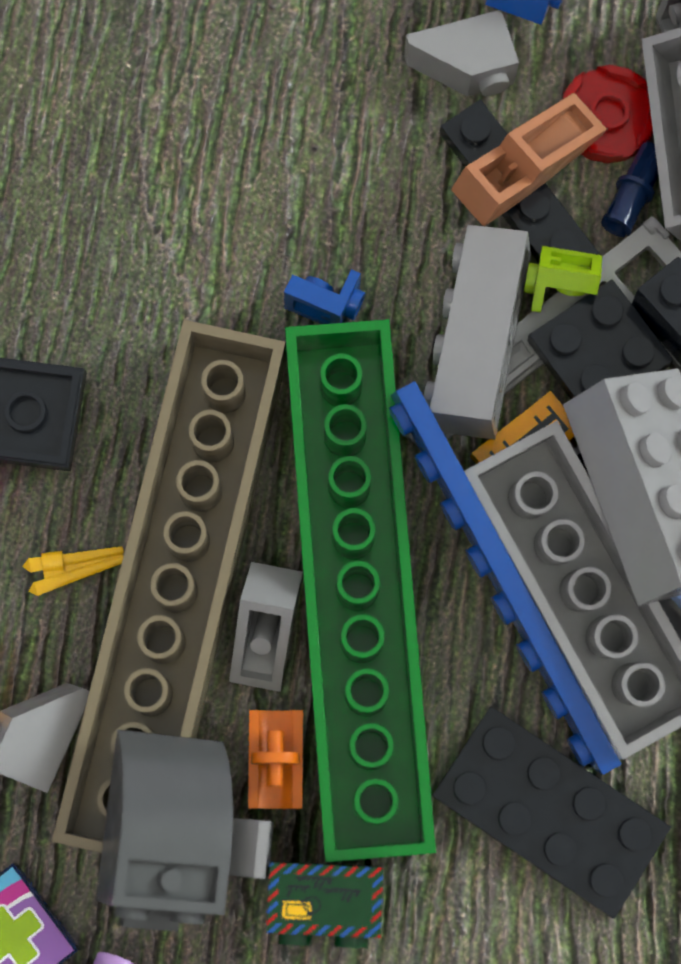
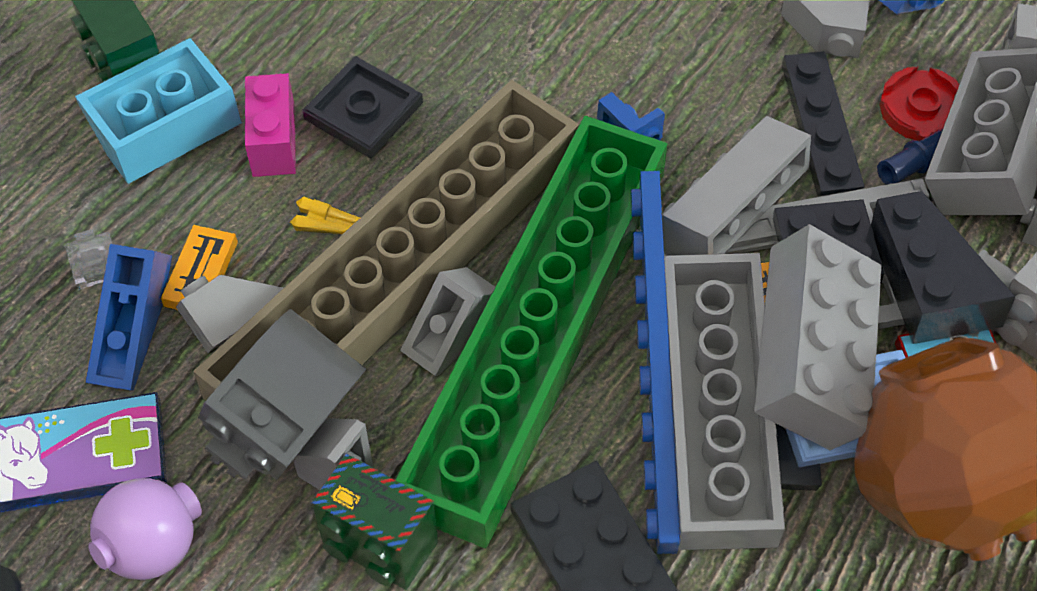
camera: 30 degrees right, 20 degrees down
orange hips [248,710,303,809] -> none
nougat slope [451,93,607,226] -> none
lime bracket [524,246,603,313] -> none

